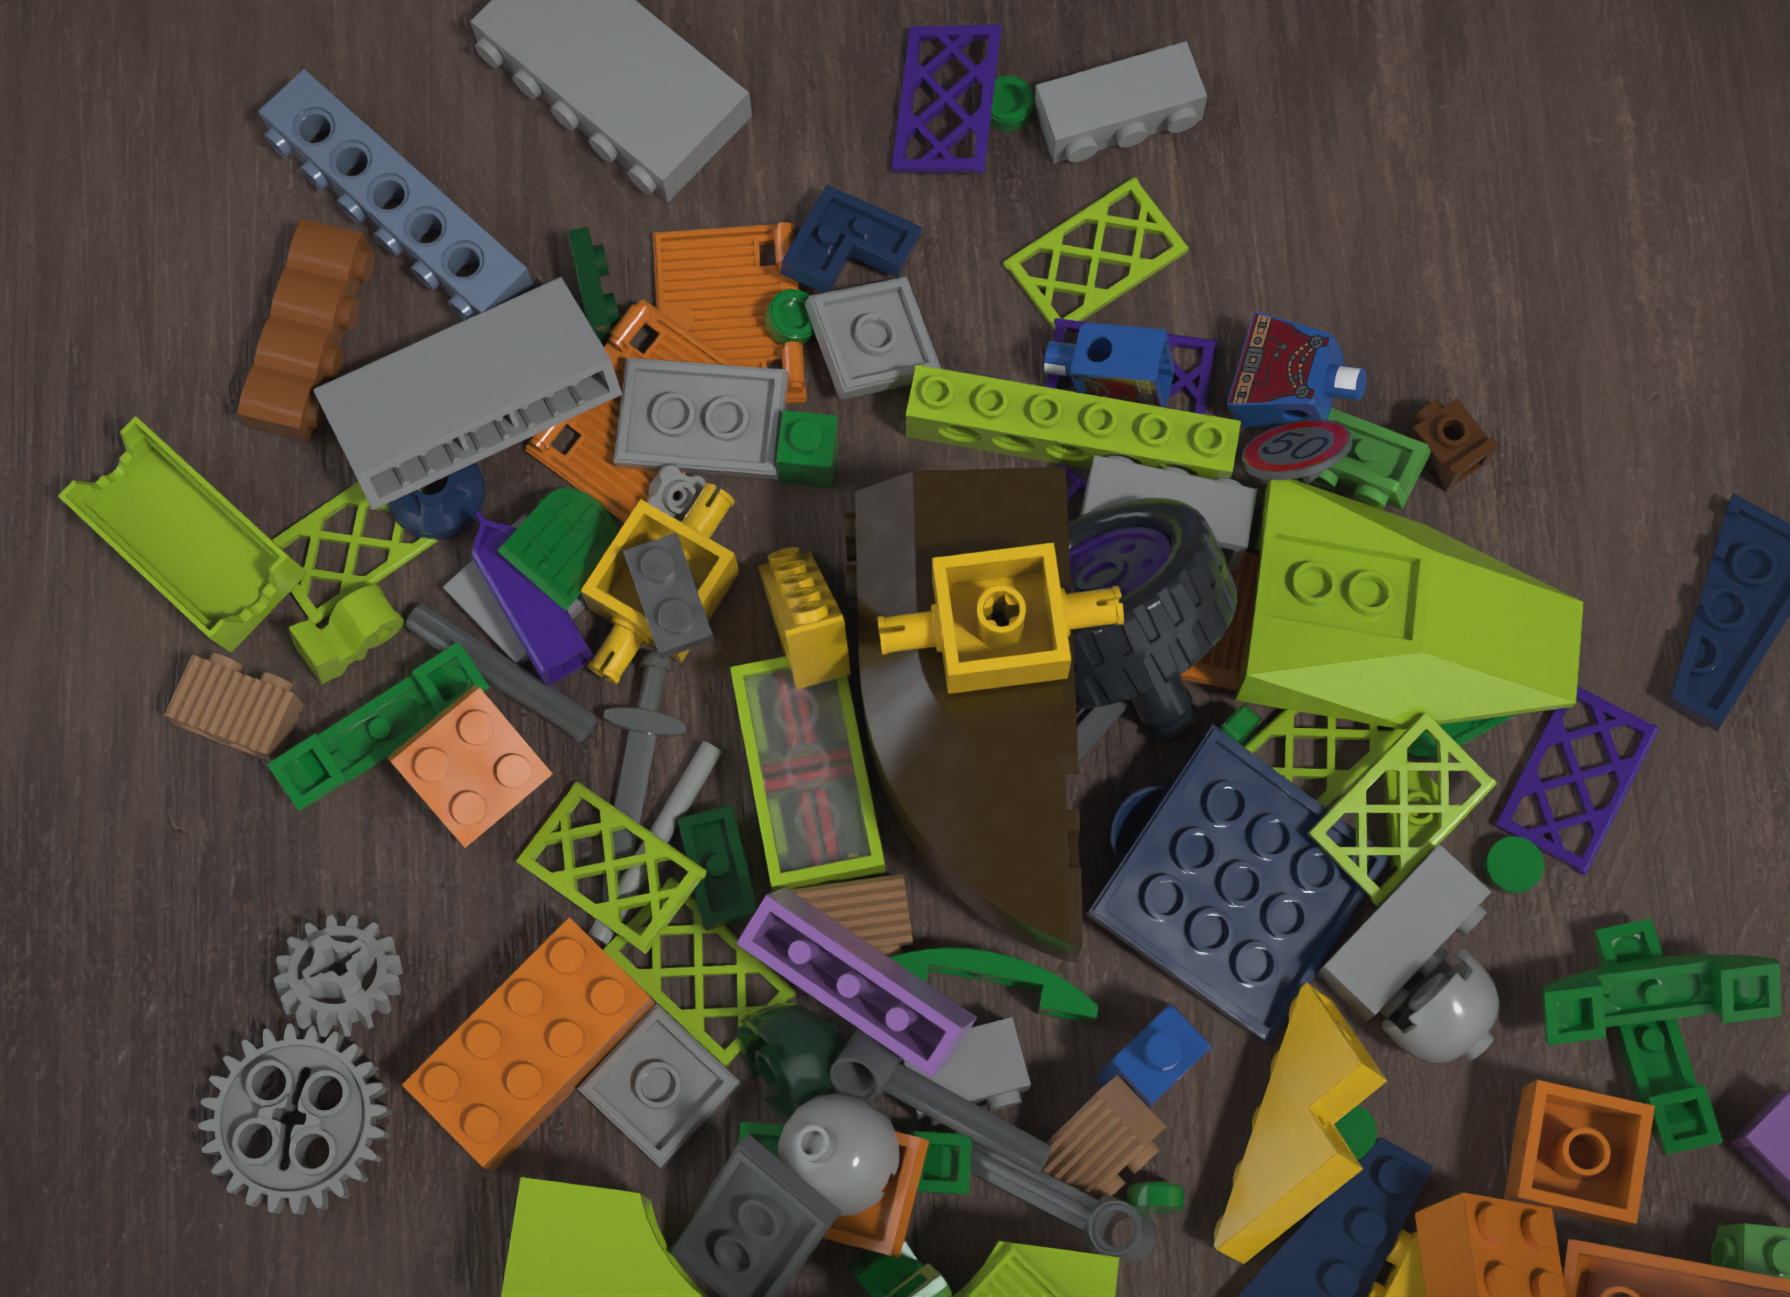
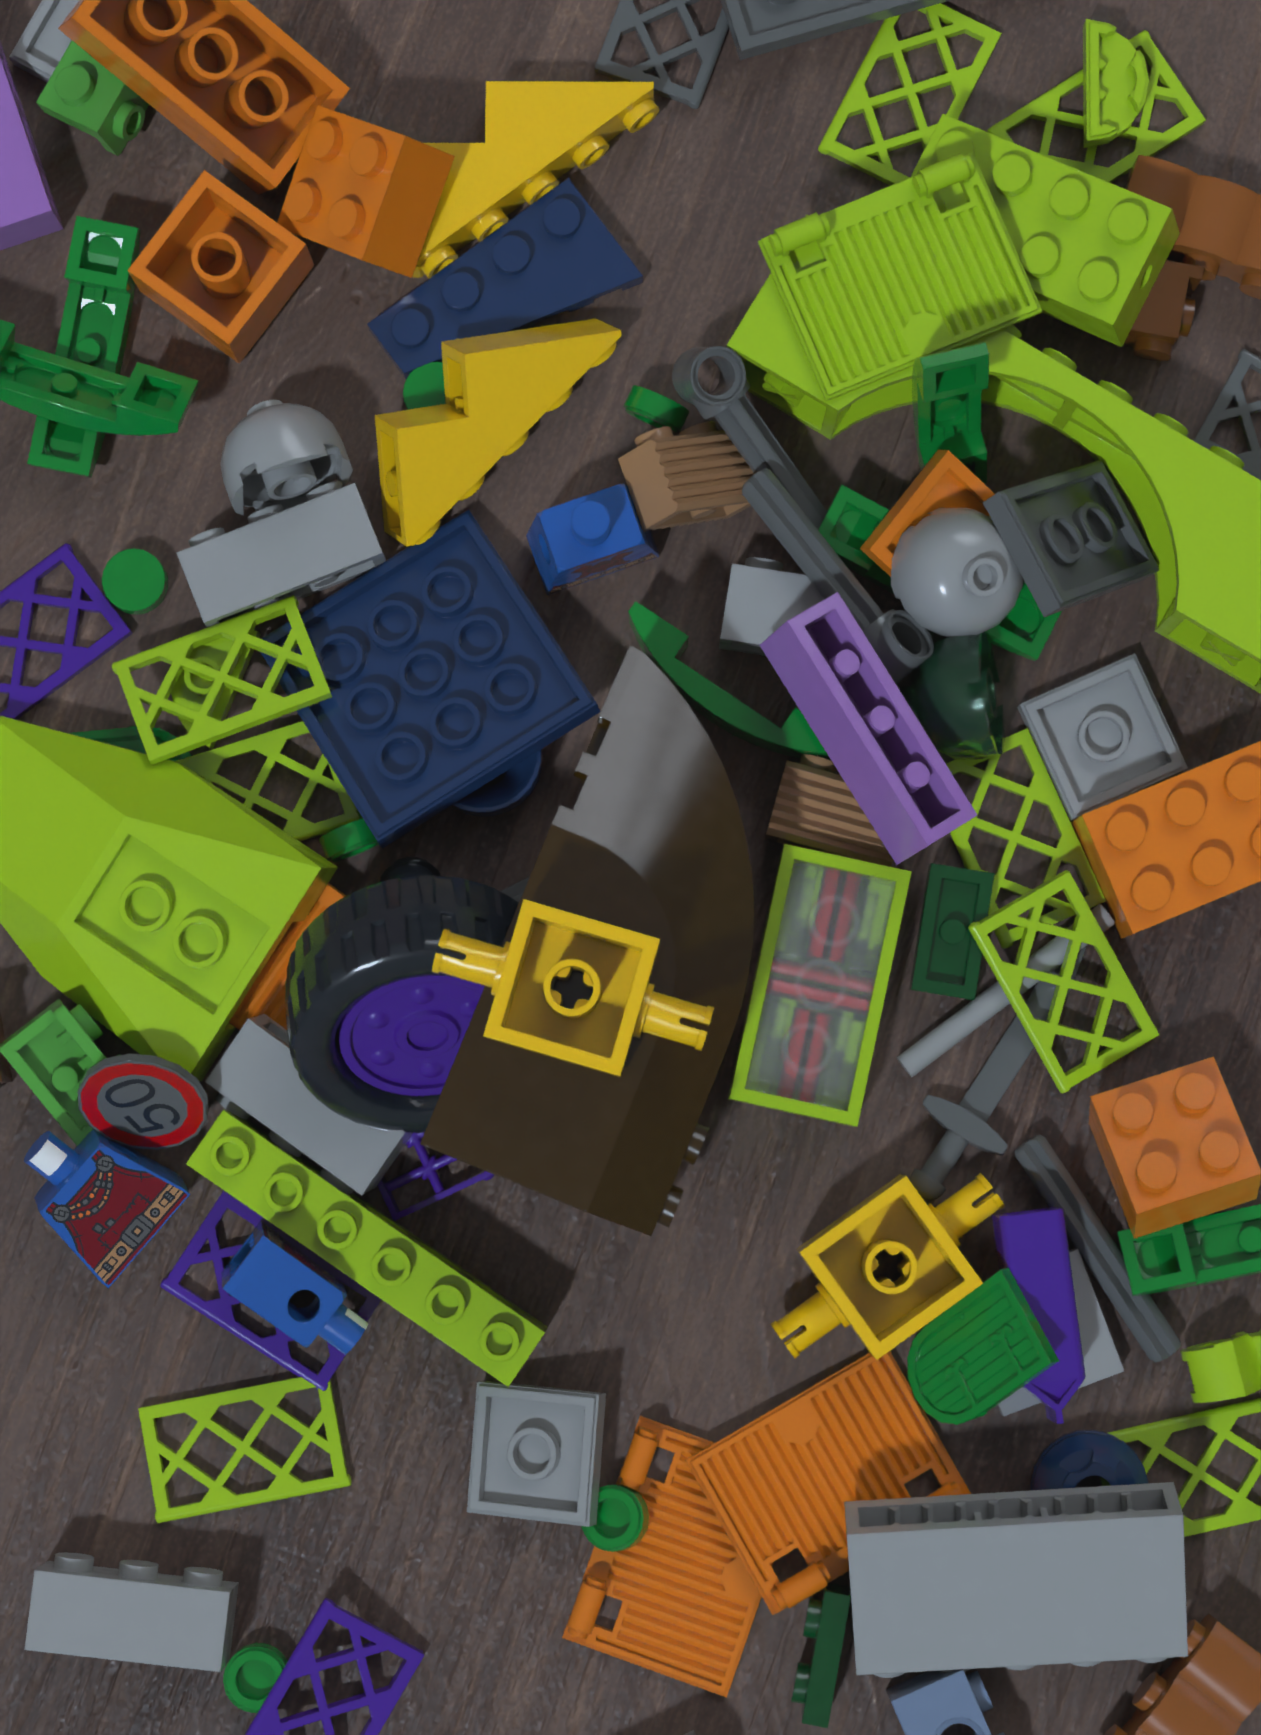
camera: 155 degrees left, 10 degrees up
light grey tile [614,358,789,480] -> none
flat silver plate [623,533,714,659] -> none
light grey plate [647,464,705,522] -> none
yellow slope [758,547,851,690] -> none
green brick [776,410,840,488] -> none
dark blue plate [780,185,923,293] -> none

